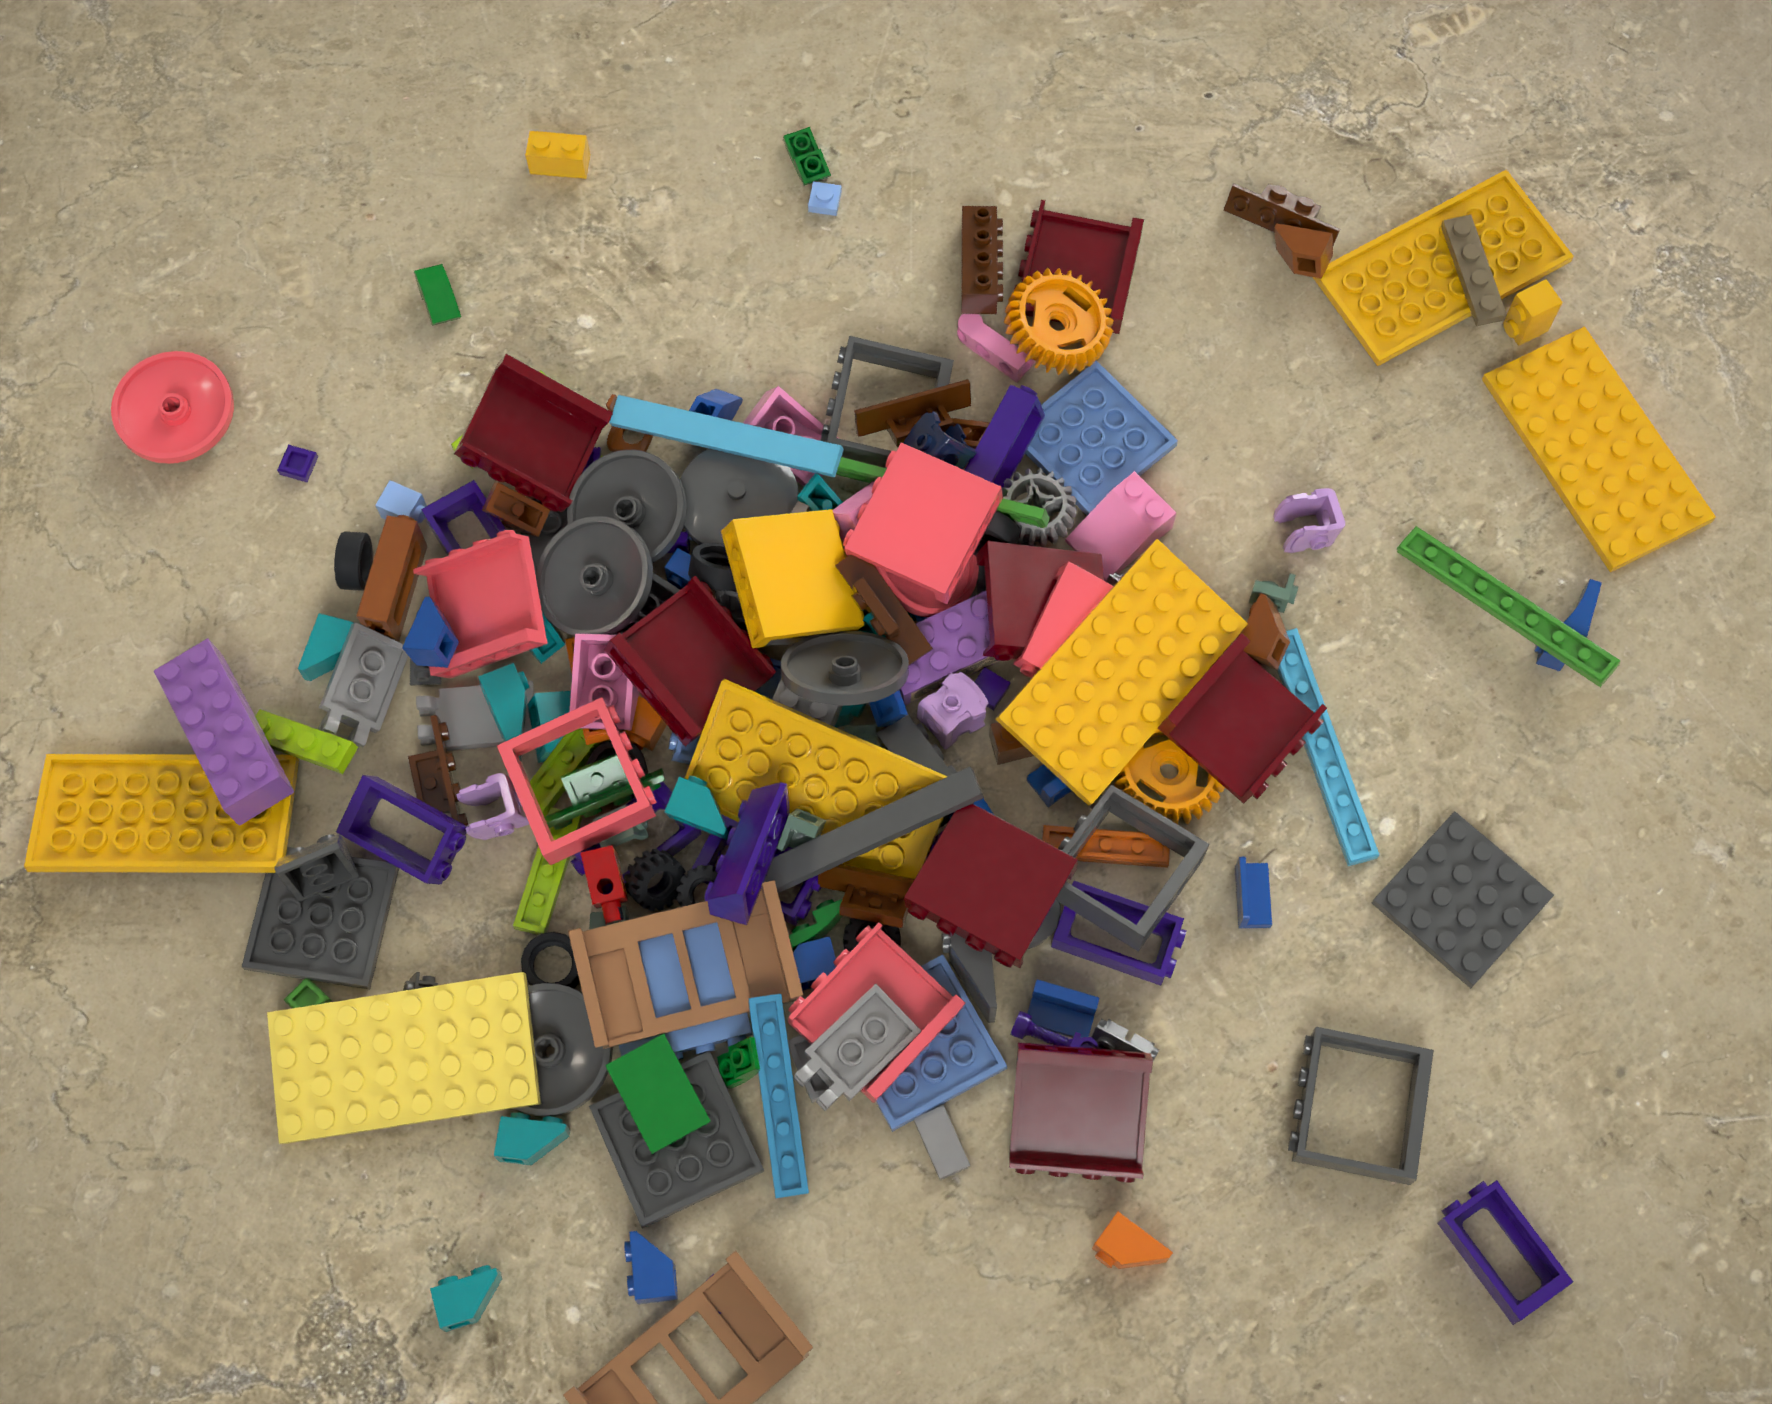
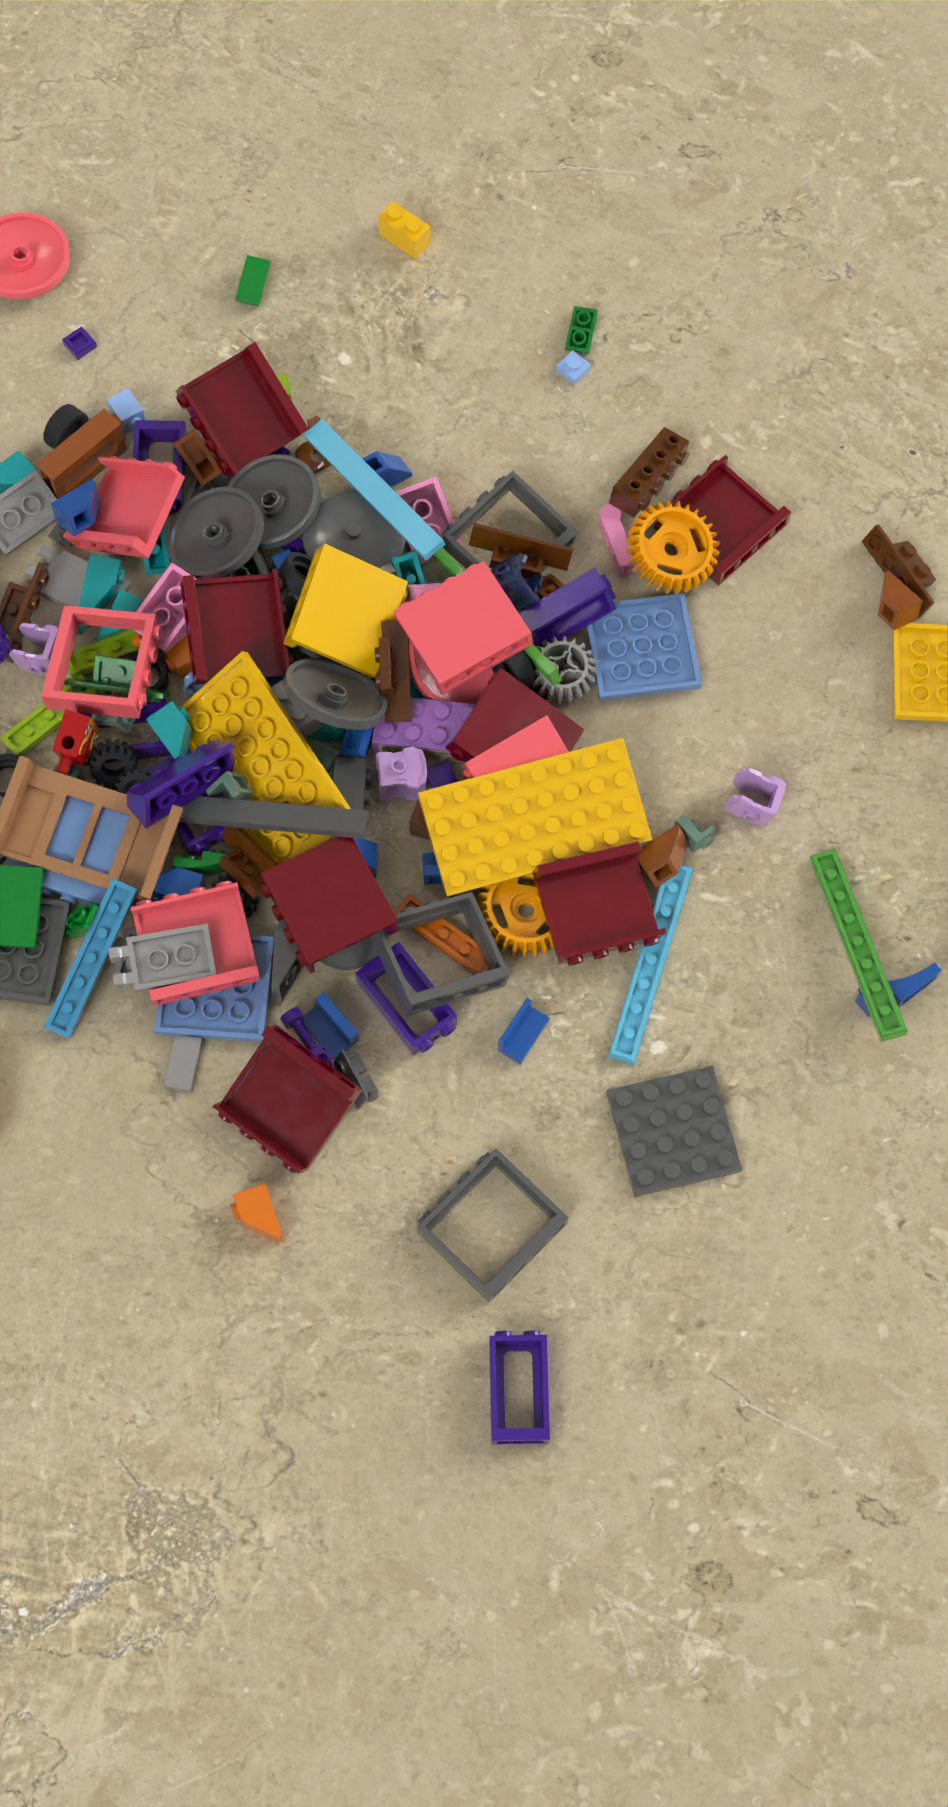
camera: 30 degrees right, 0 degrees up
bright pink slope [1065,471,1176,582] -> none

